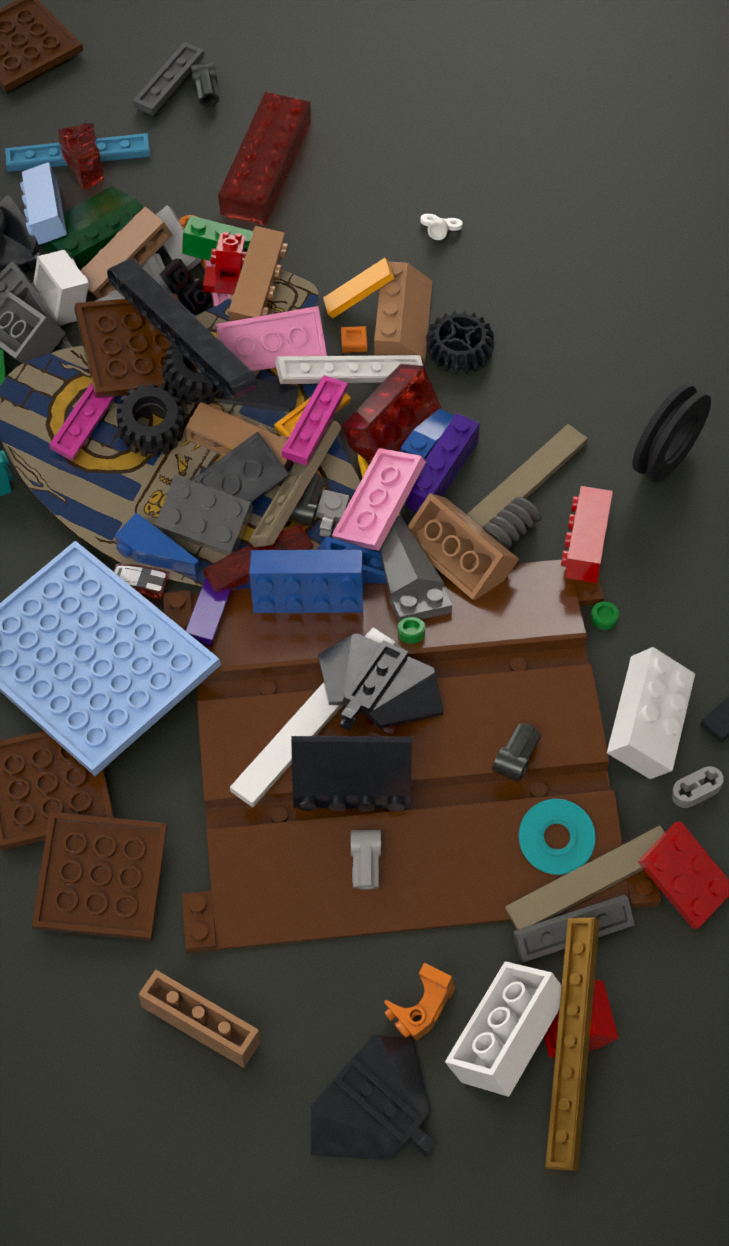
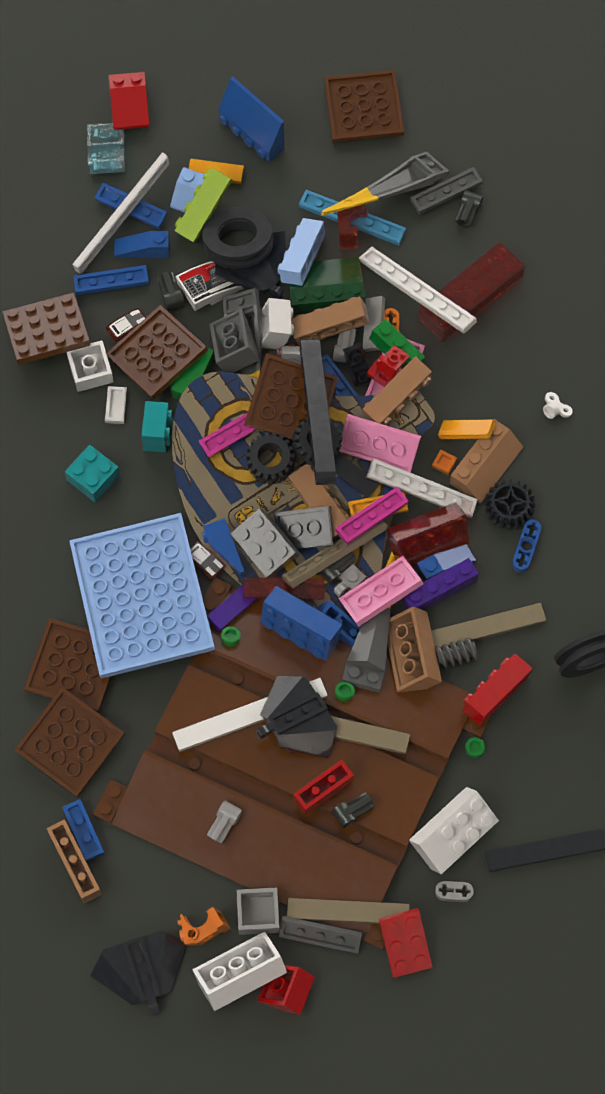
camera: 30 degrees right, 10 degrees up
black slope [291,736,412,812] -> none
teal piece [519,799,595,875] -> none
pearl gold tile [545,918,600,1171] -> none
none -> blue plate [62,799,104,862]
none -> green tile [221,627,241,647]
none -> light grey piece [237,888,279,935]
none -> red brick [293,760,354,816]
none -> dark grey plate [321,151,449,216]
none -> dark tan tile [331,716,410,755]
none -> white tile [359,247,477,334]
none -> blue beam [512,520,541,573]

